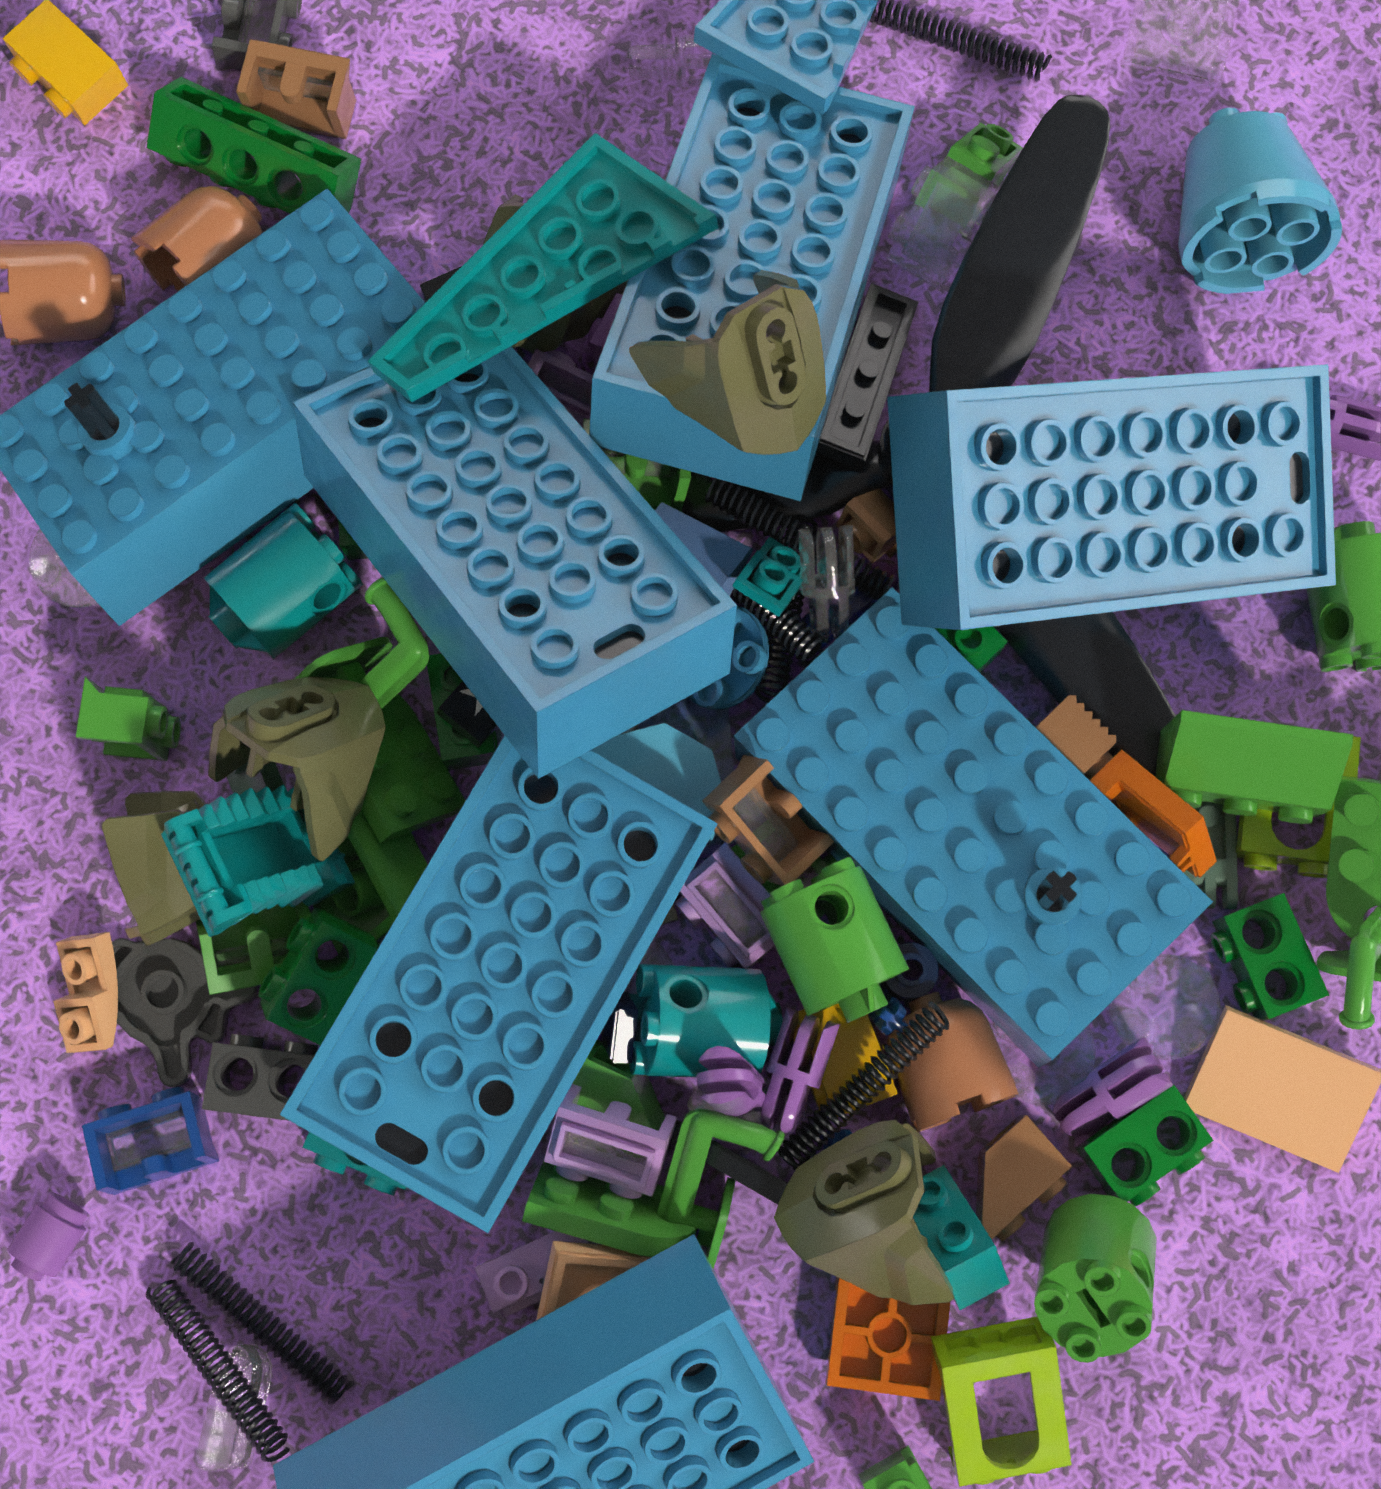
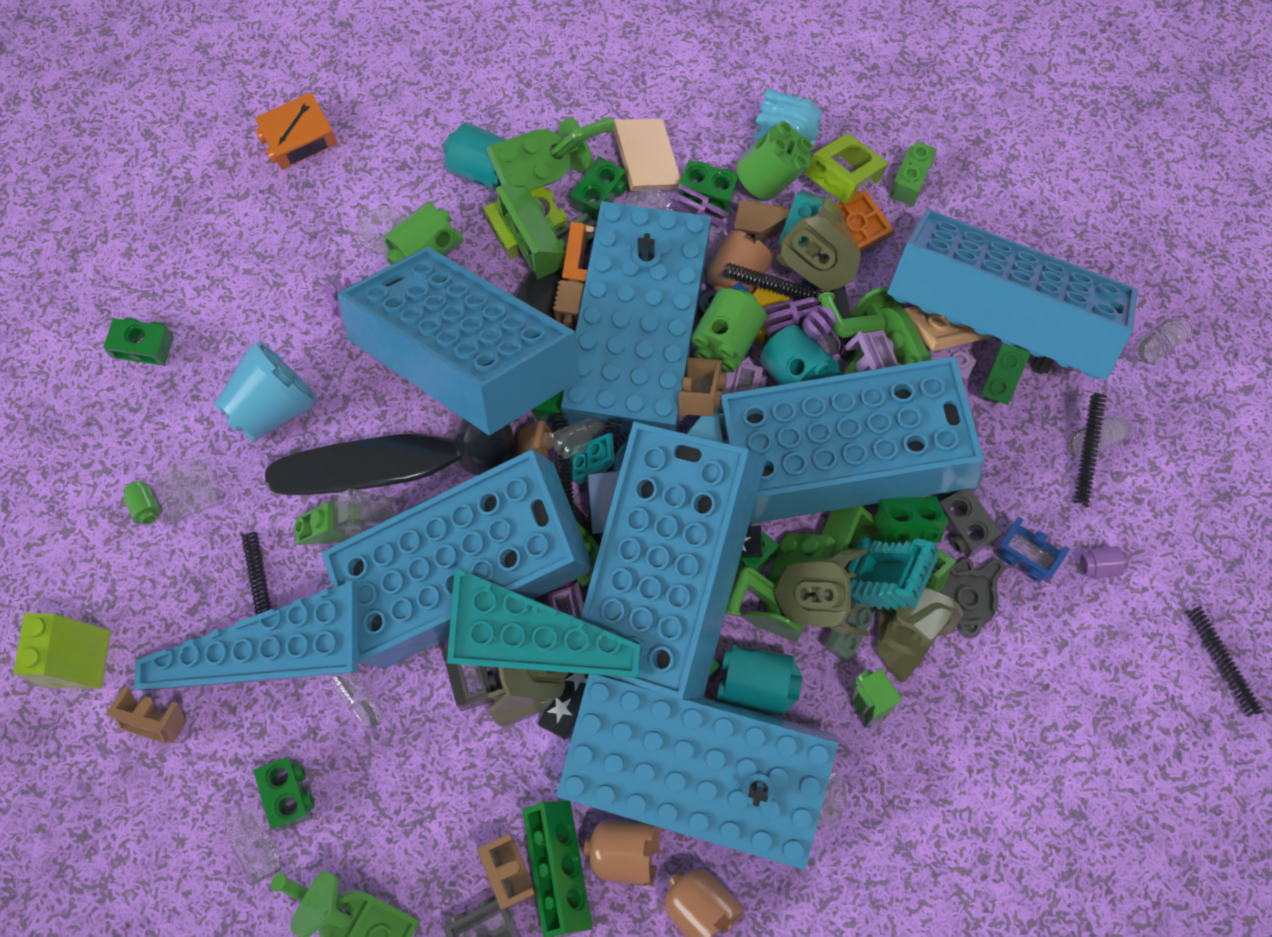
camera: 125 degrees left, 10 degrees down
light nougat slope [53,932,118,1053] -> none
black piece [170,1242,354,1405] -> none
olive piece [629,270,826,455] -> none
none -> medium azure piece [753,89,823,146]
none -> green brick [981,342,1031,405]

